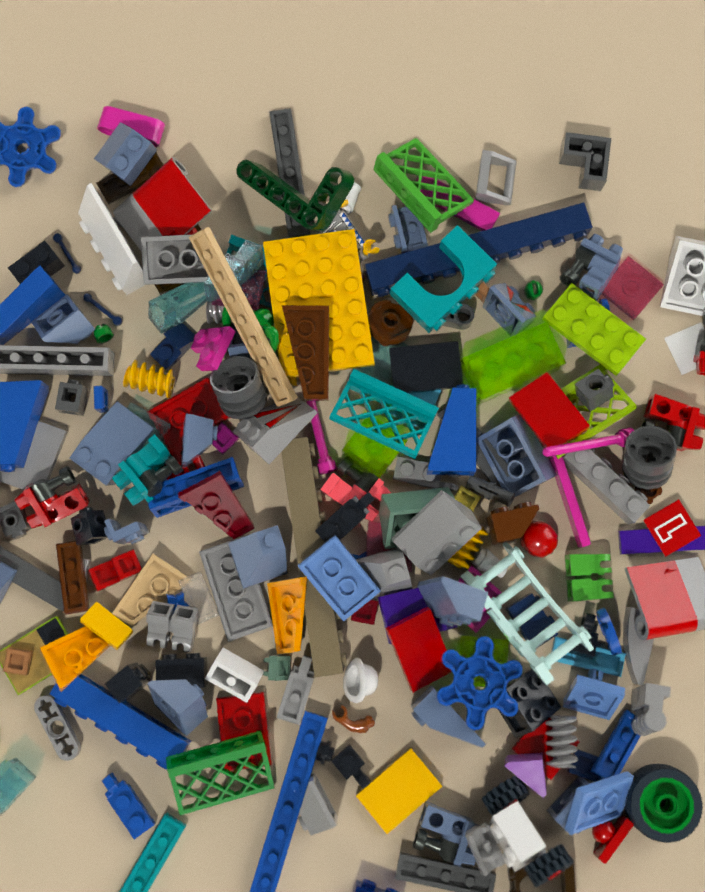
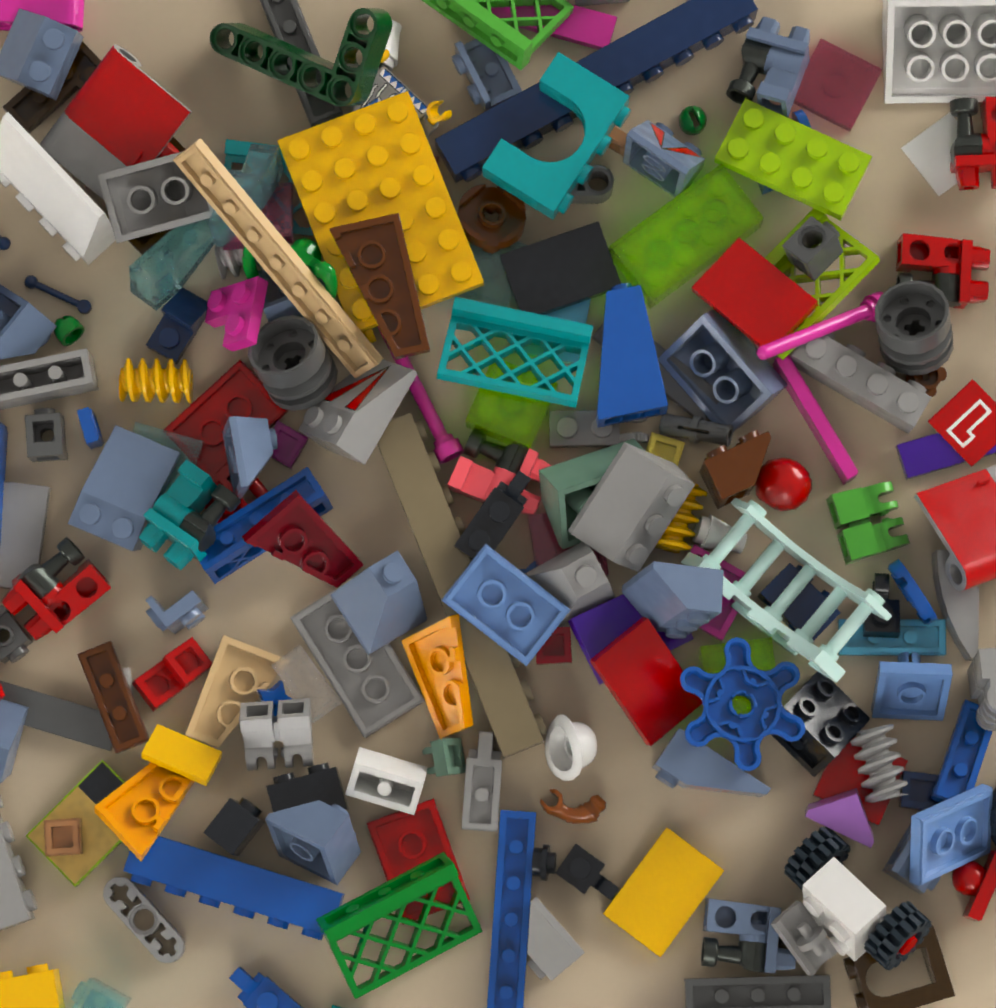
camera: 15 degrees left, 0 degrees up
black brick [70,507,107,545] -> none

